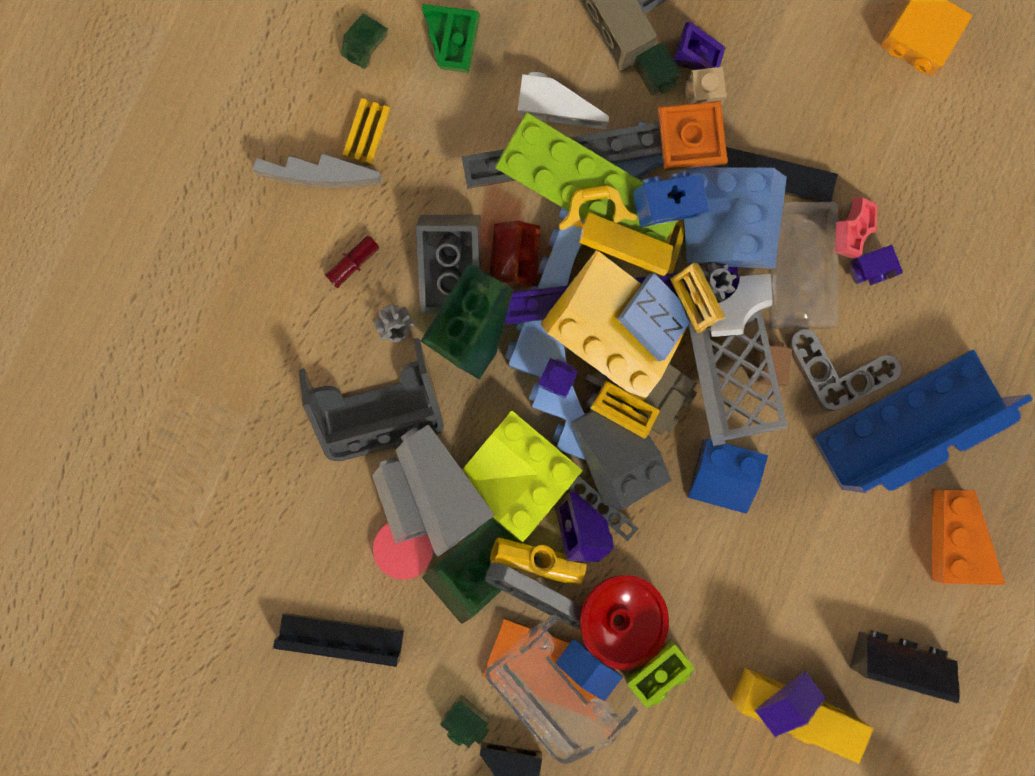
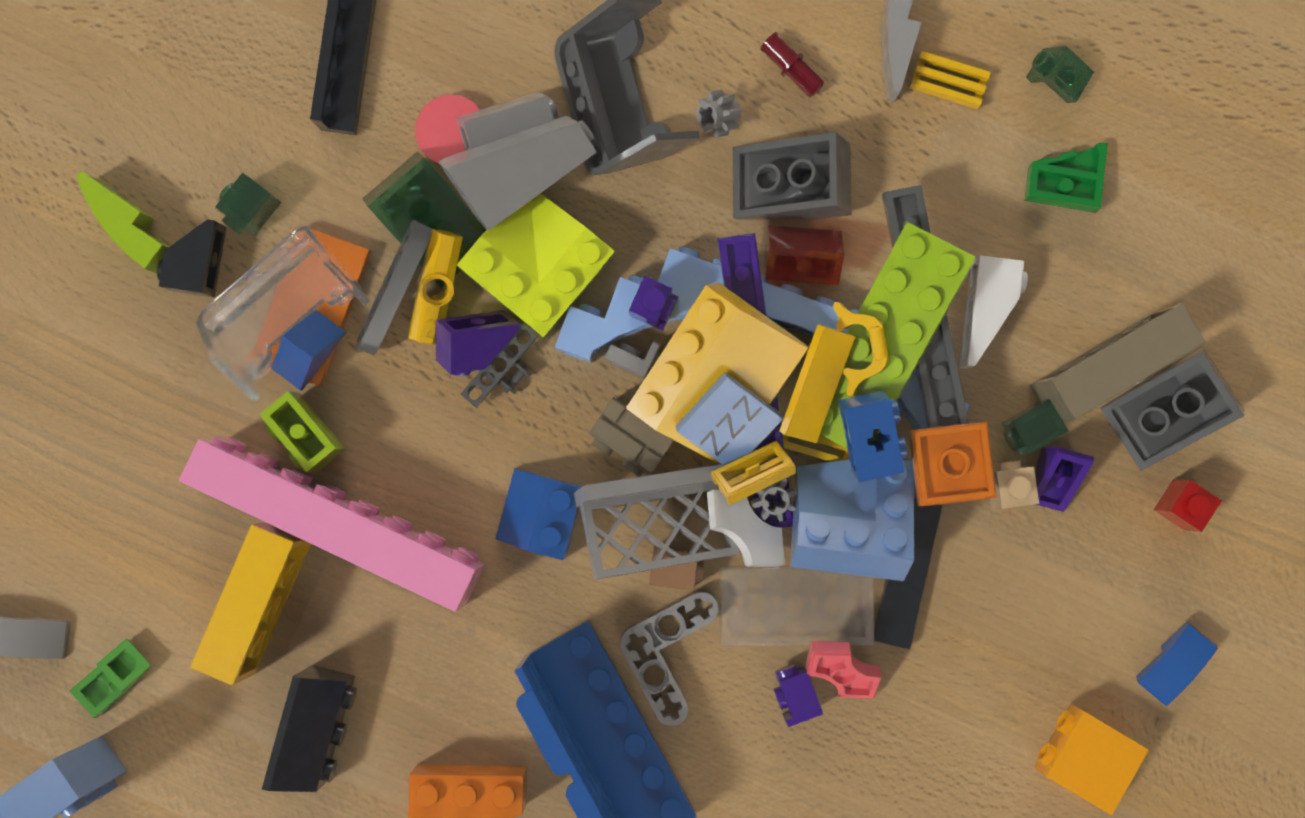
camera: 90 degrees right, 0 degrees up
clear green slope [420,263,513,379] -> none
dark grey slope [571,397,671,510] -> none
red dish [580,575,669,670] -> none
yellow tile [590,380,660,439] -> none
dark purple slope [754,671,825,737] -> none
none -> bright pink brick [178,436,485,612]

